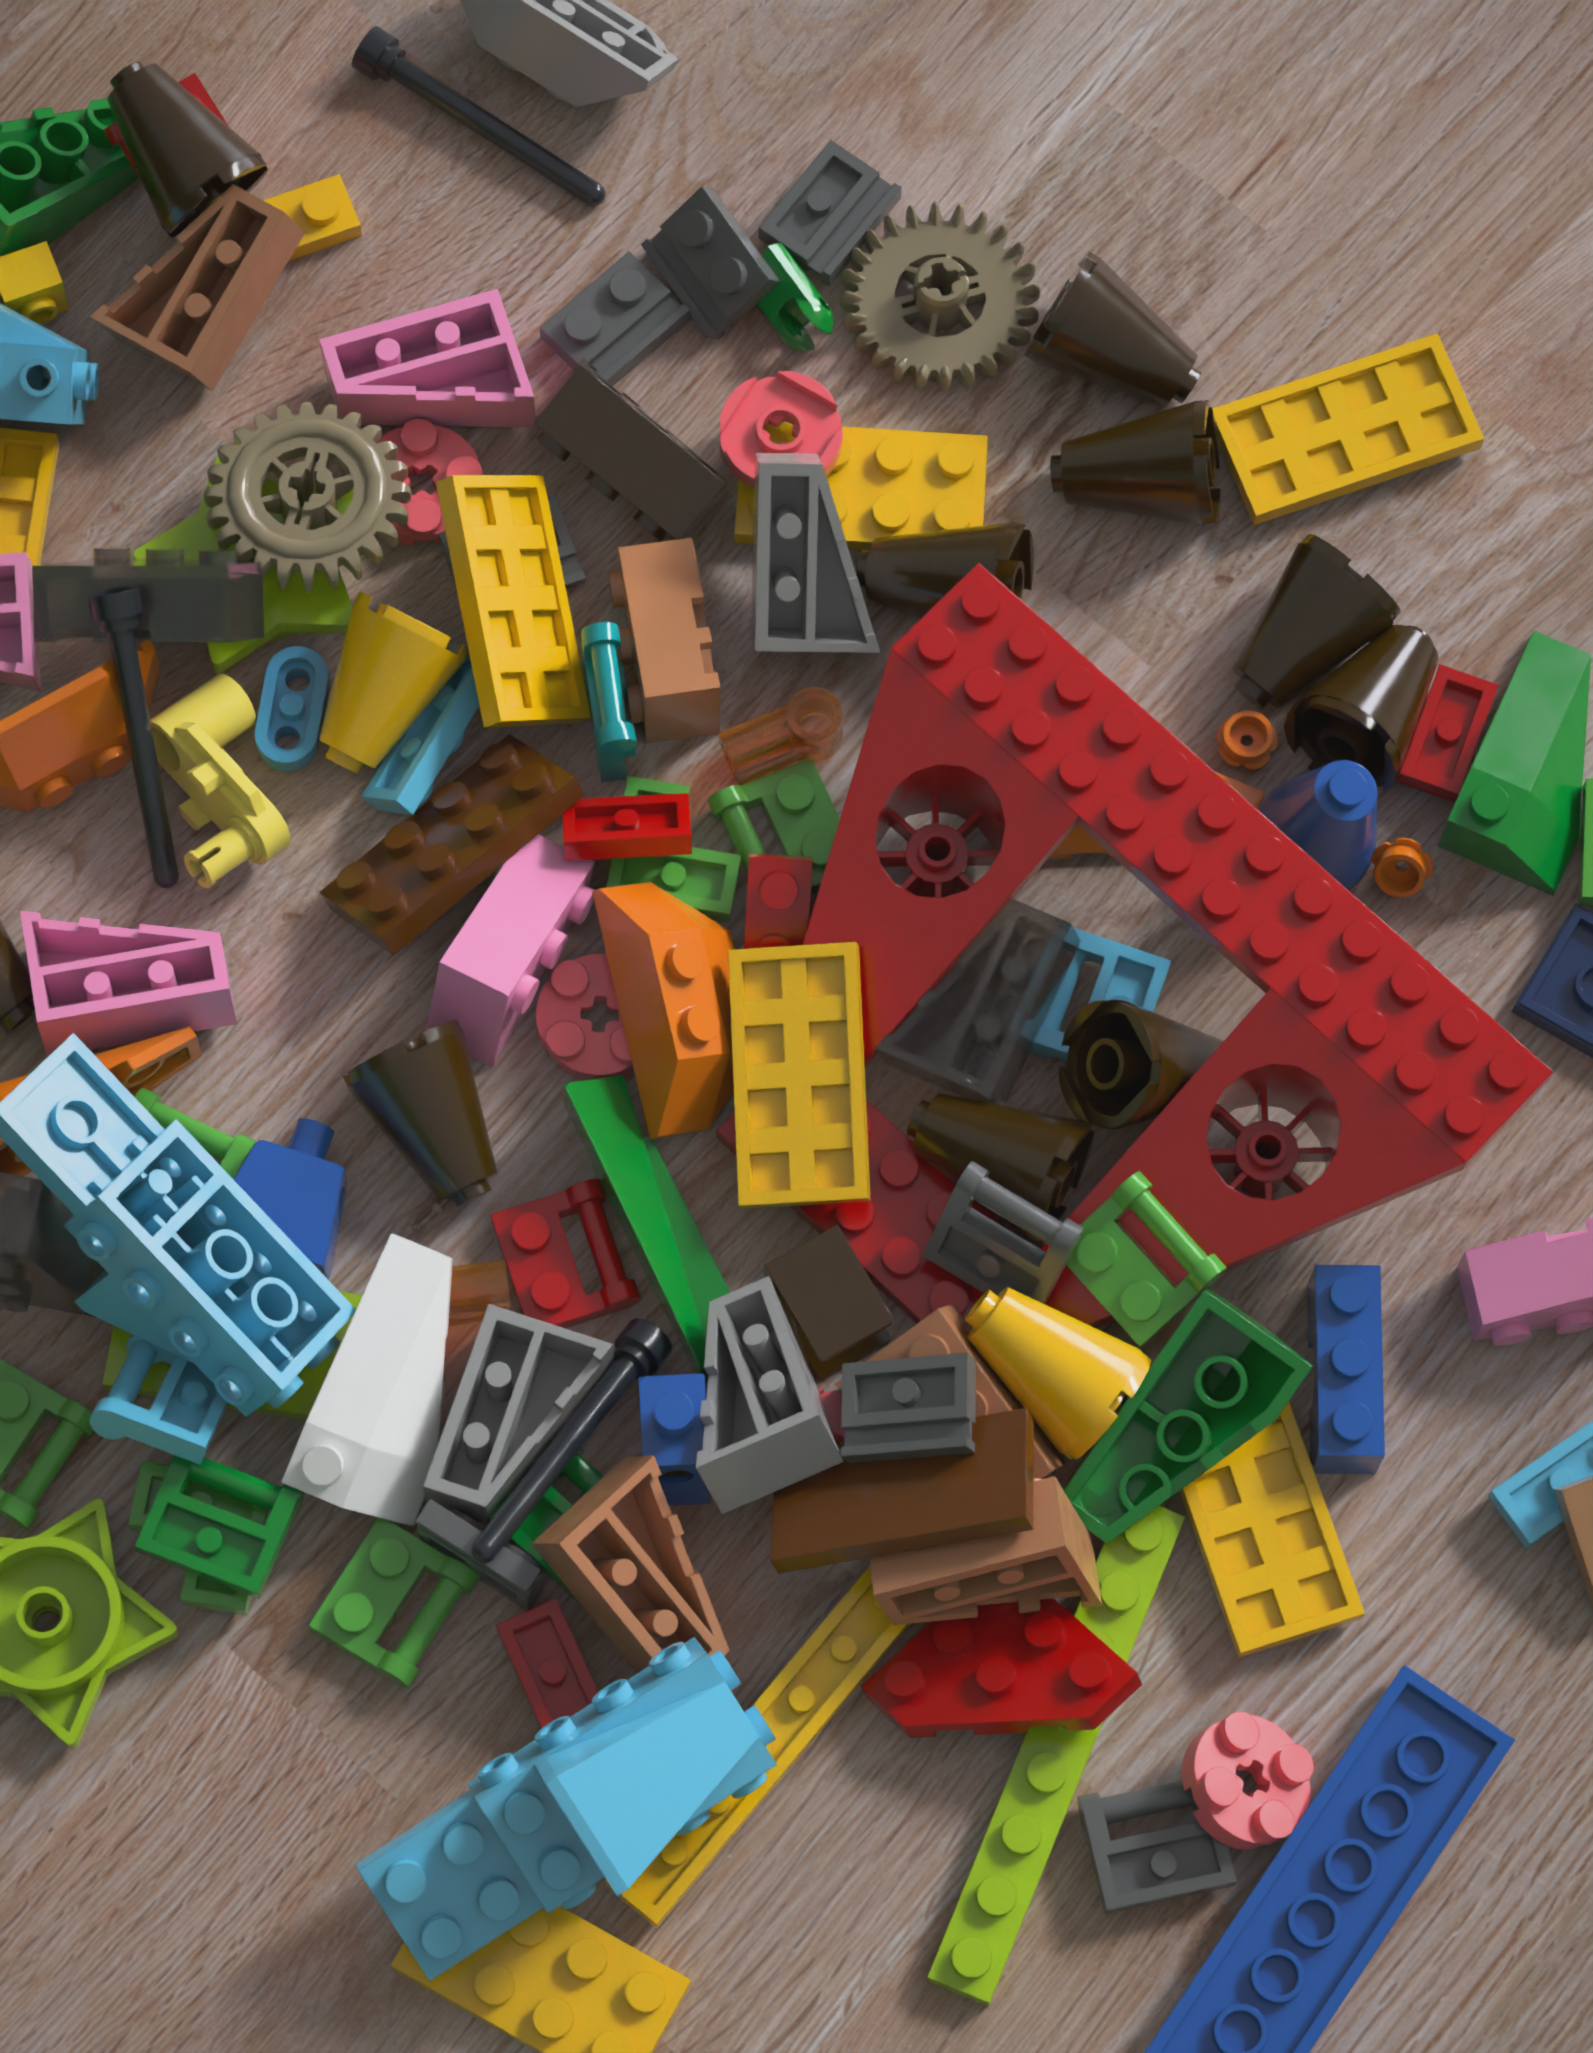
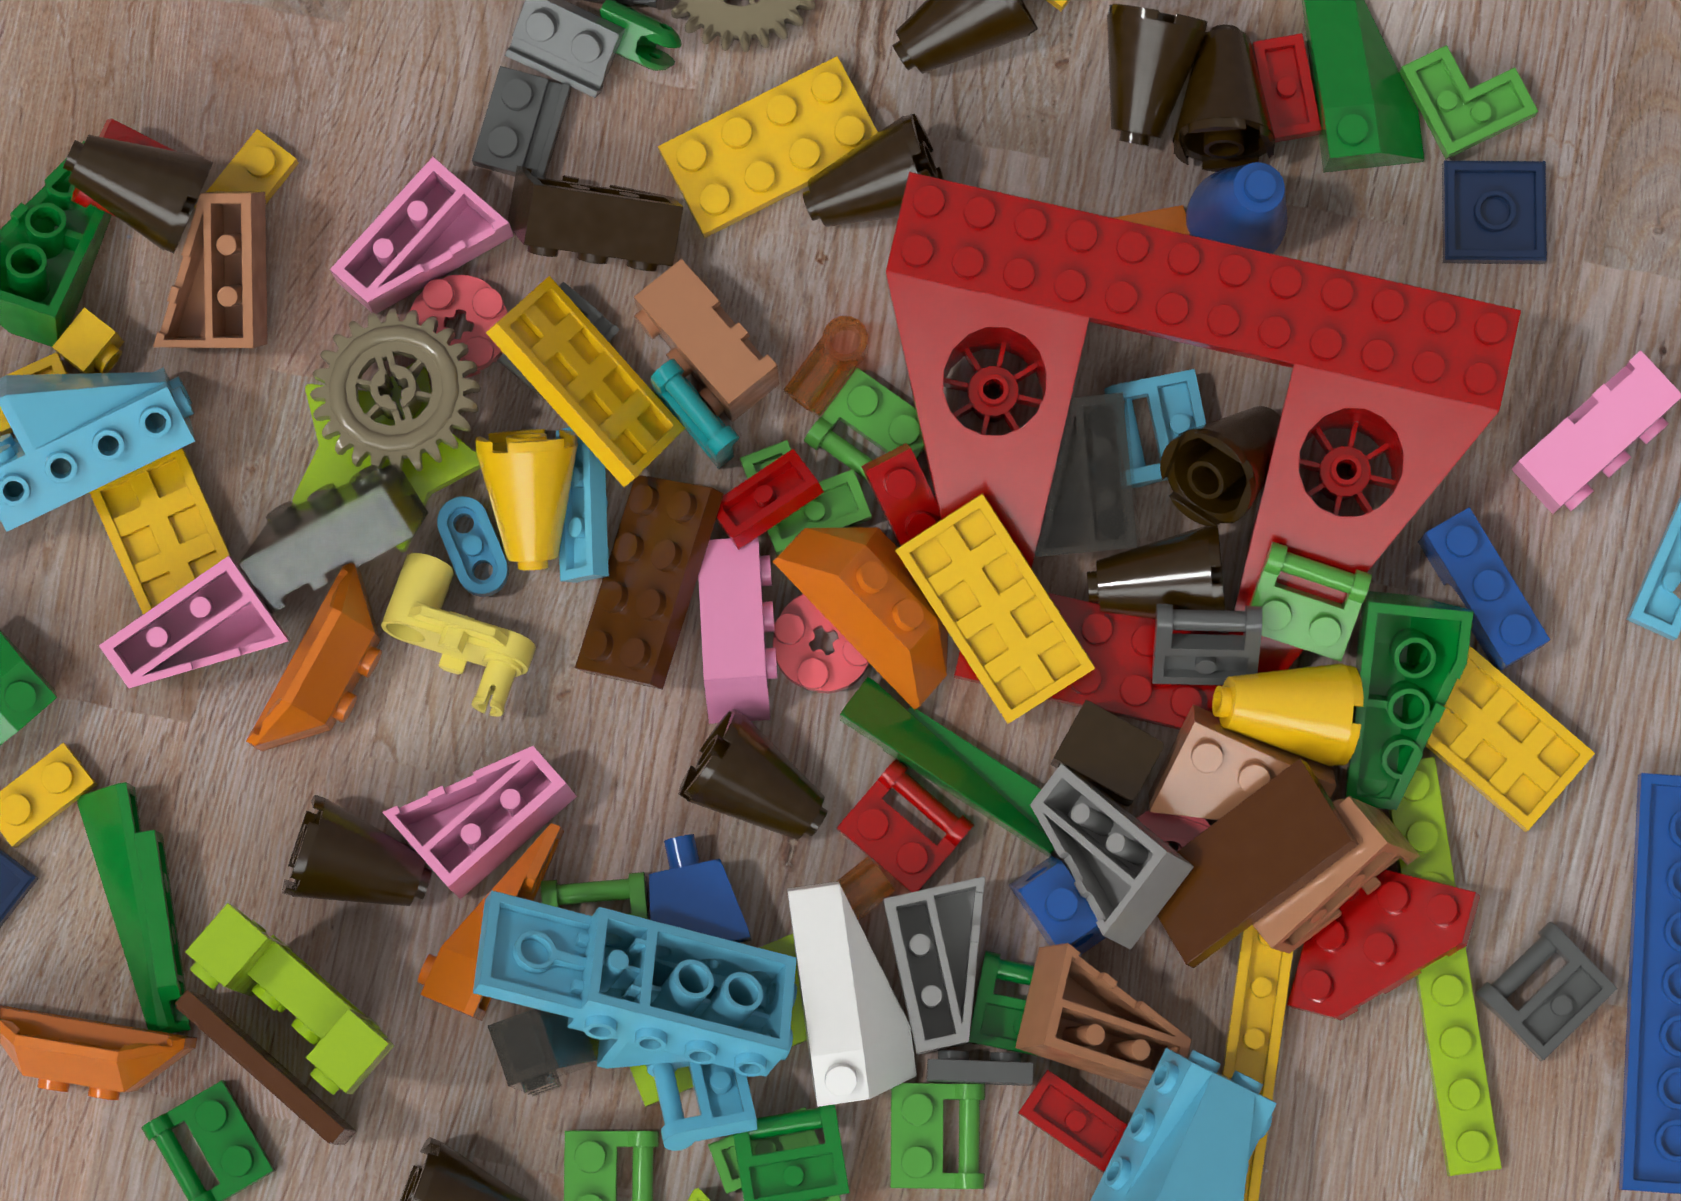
camera: 25 degrees left, 10 degrees up
black piece [88,585,179,888] -> none
black piece [352,26,606,206] -> none
black piece [471,1318,672,1563] -> none
coral plate [720,371,843,489] -> none
light grey wedge [751,453,880,653] -> none
dark grey plate [841,1353,976,1463] -> none
coral plate [1181,1712,1314,1850] -> none
orange plate [1216,710,1278,770] -> none
orange plate [1371,838,1434,898] -> none

